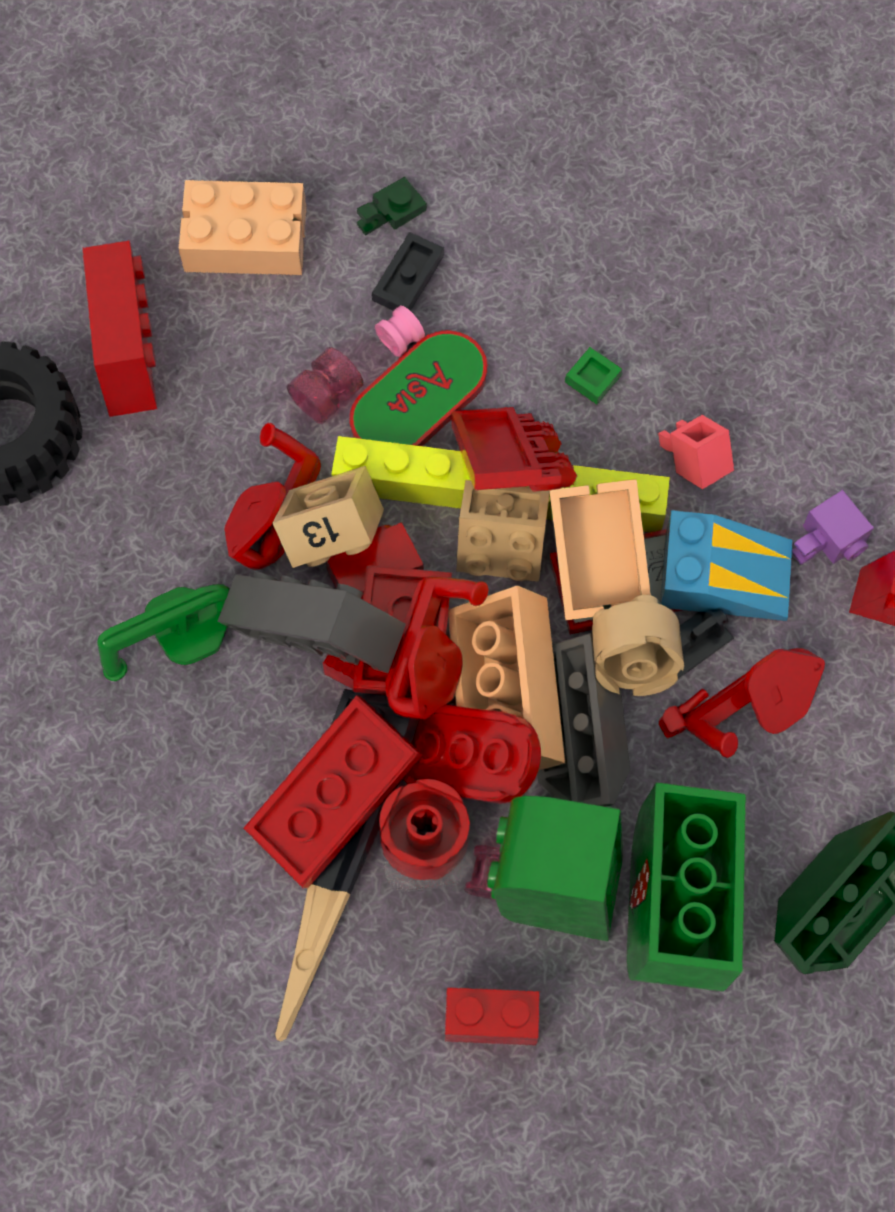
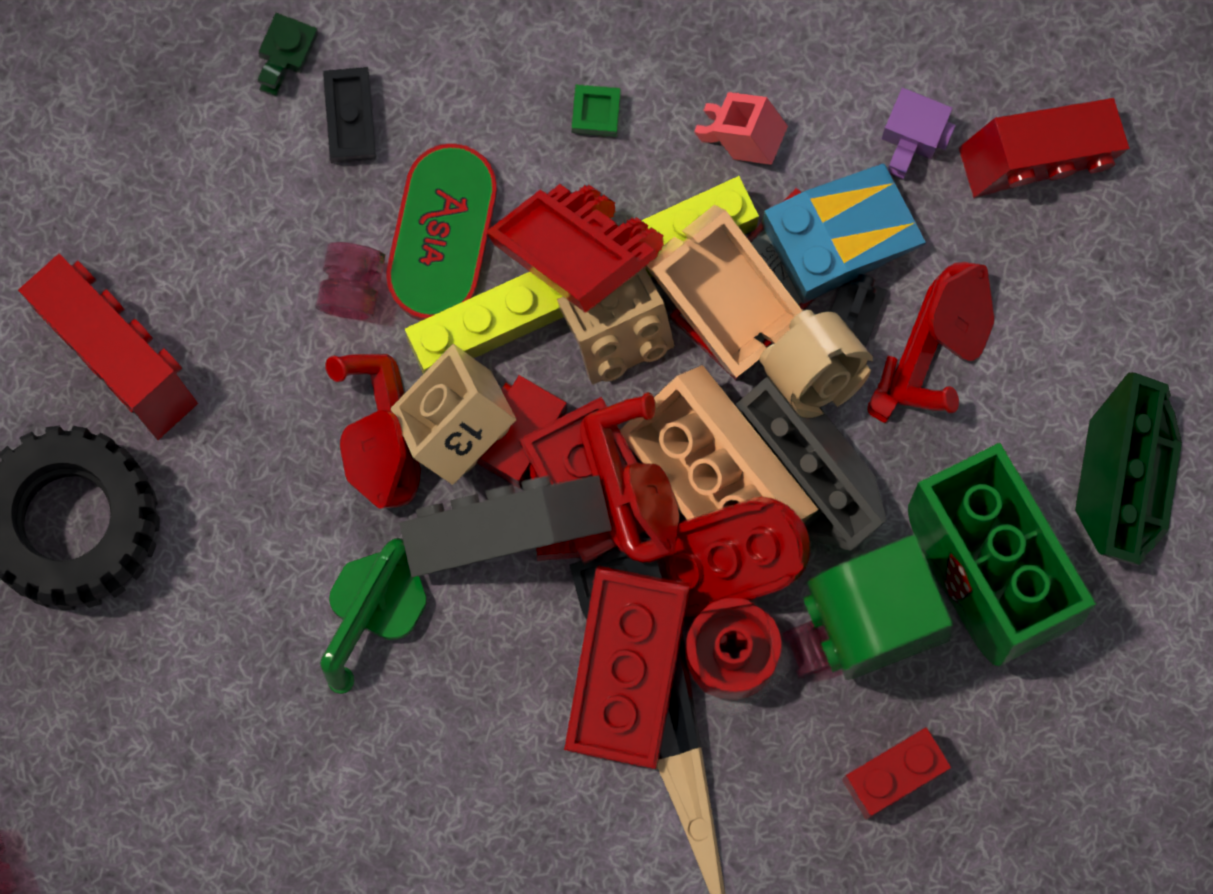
camera: 35 degrees left, 10 degrees up
light nougat piece [179,180,306,275] -> none
bright pink wheel [375,305,425,357] -> none

